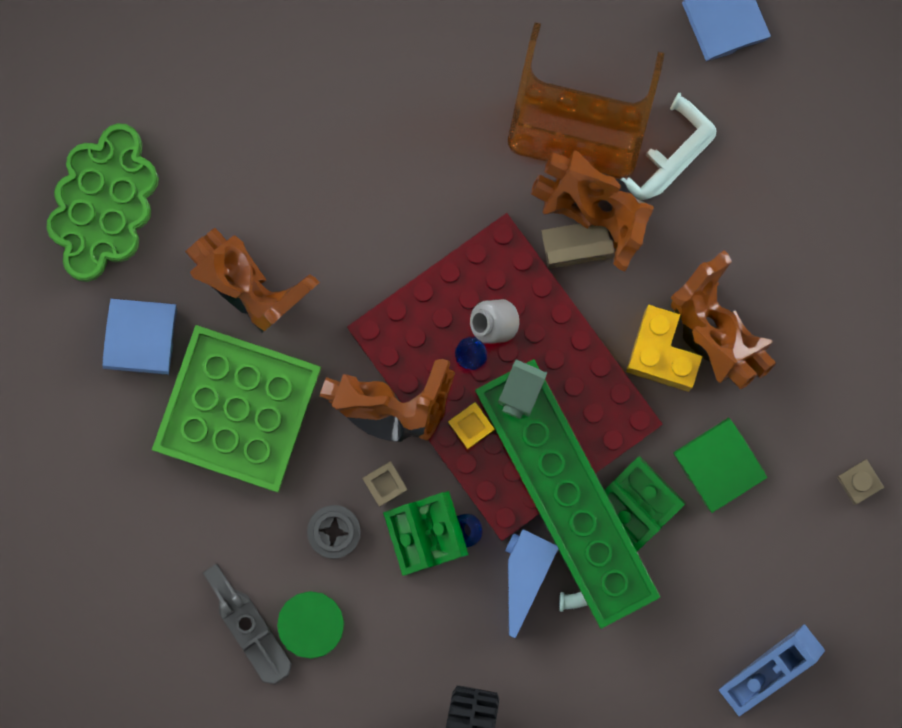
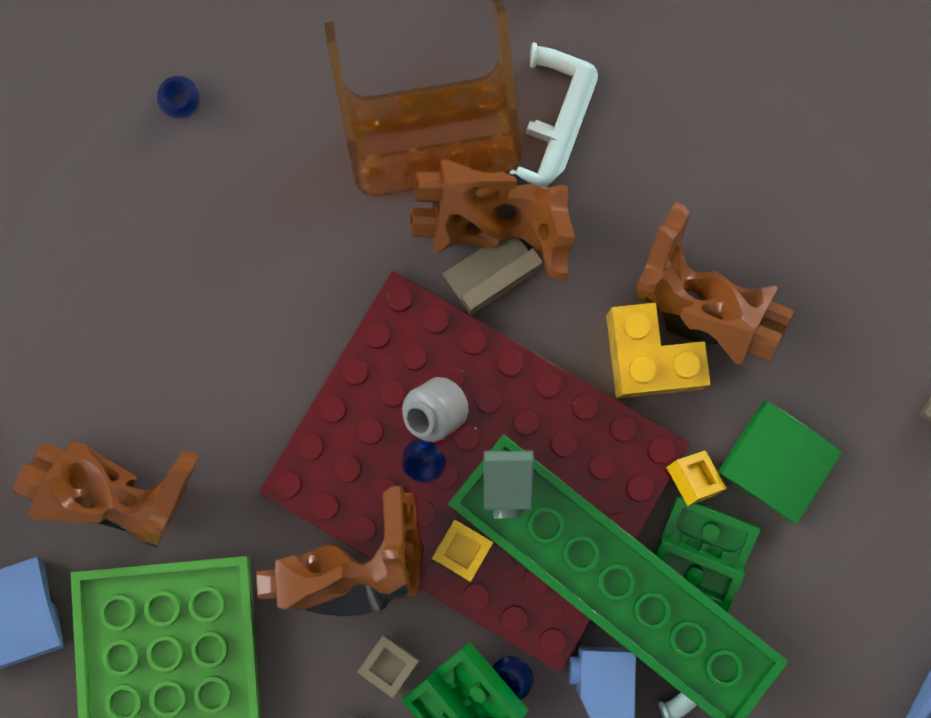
camera: 25 degrees left, 0 degrees up
none -> clear blue plate [157,76,200,118]
none -> yellow plate [666,450,727,506]

